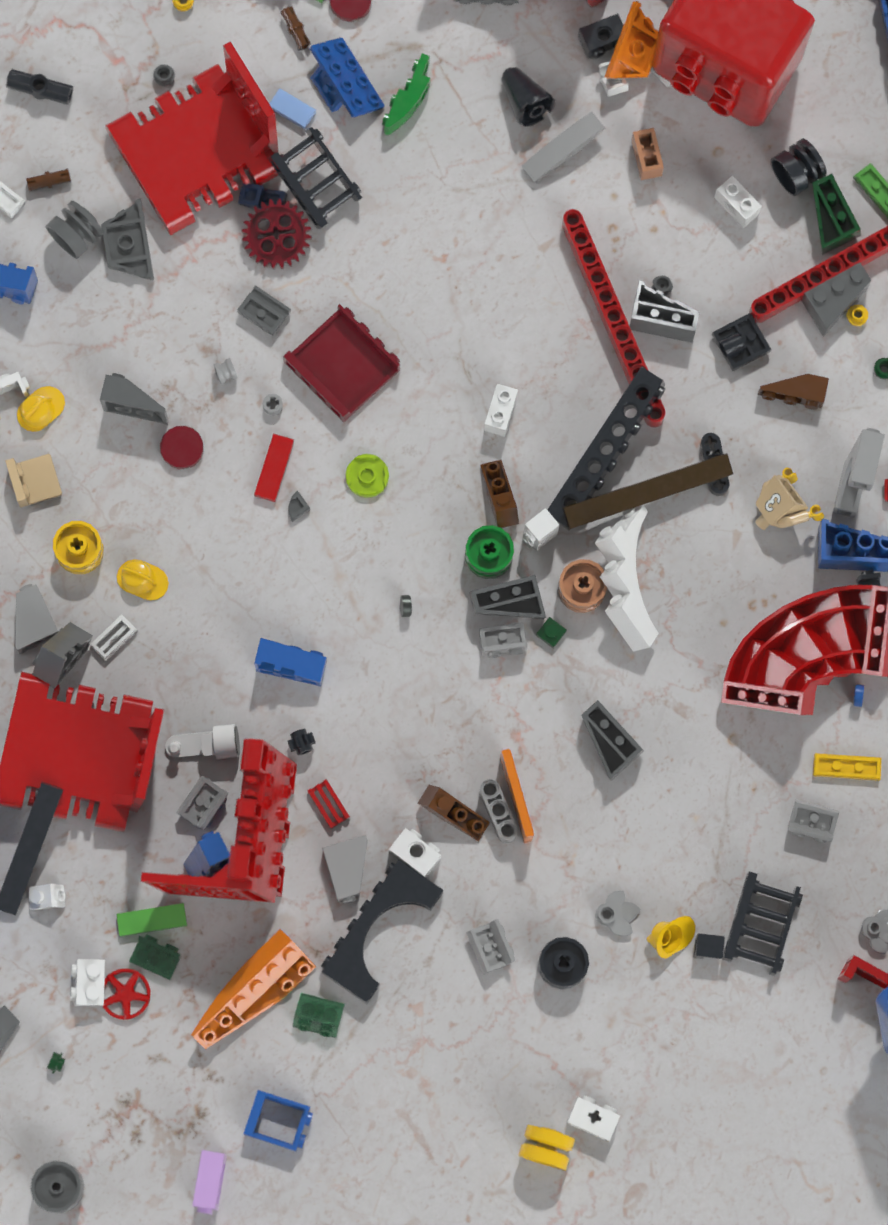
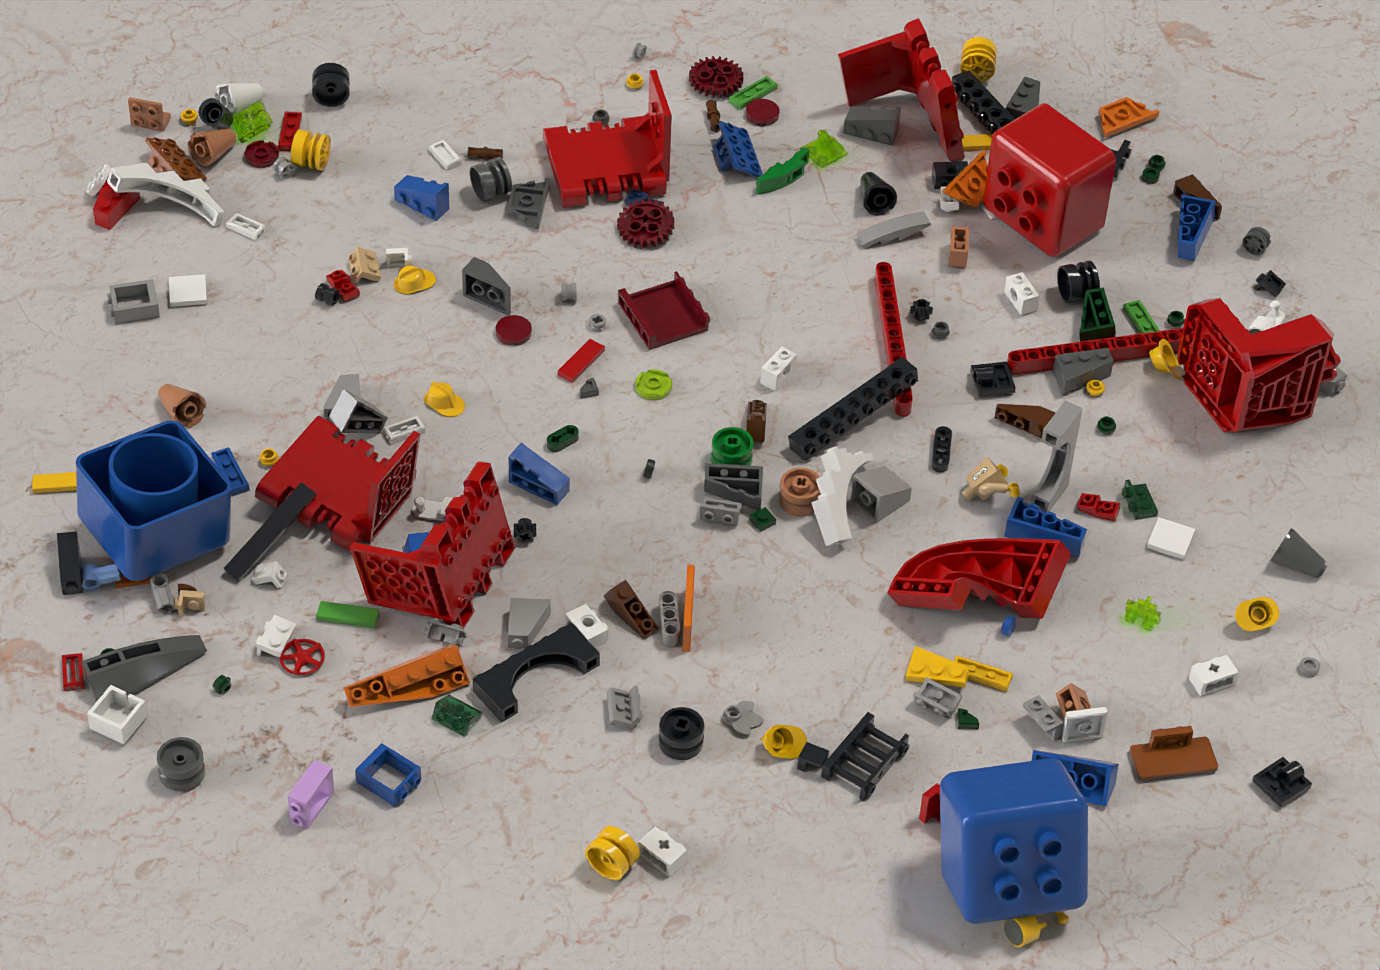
camera: 20 degrees right, 30 degrees down
tan bracket [5,454,62,508] -> none
black piece [6,69,74,105] -> none
yellow wheel [53,521,104,574] -> none
clear green bracket [129,934,182,981] -> none
dark grey plate [237,285,291,336] -> none
black fence [267,127,362,229] -> none
light blue tile [269,88,316,129] -> none
red tile [307,779,350,829] -> none
white brick [523,508,559,551] -> none
dark brown tile [562,453,733,529] -> none
dark grey wedge [581,700,644,781] -> none
dark grey wedge [629,280,699,343] -> none
none -> light grey hinge [423,618,467,646]
none -> dark green beam [547,425,579,452]
none -> clear neon green hinge [800,130,848,168]
none -> light grey slope [851,466,912,523]
none -> yellow wing [906,646,970,688]
none -> black gear [910,299,933,321]
none -> dark green tile [957,708,979,729]

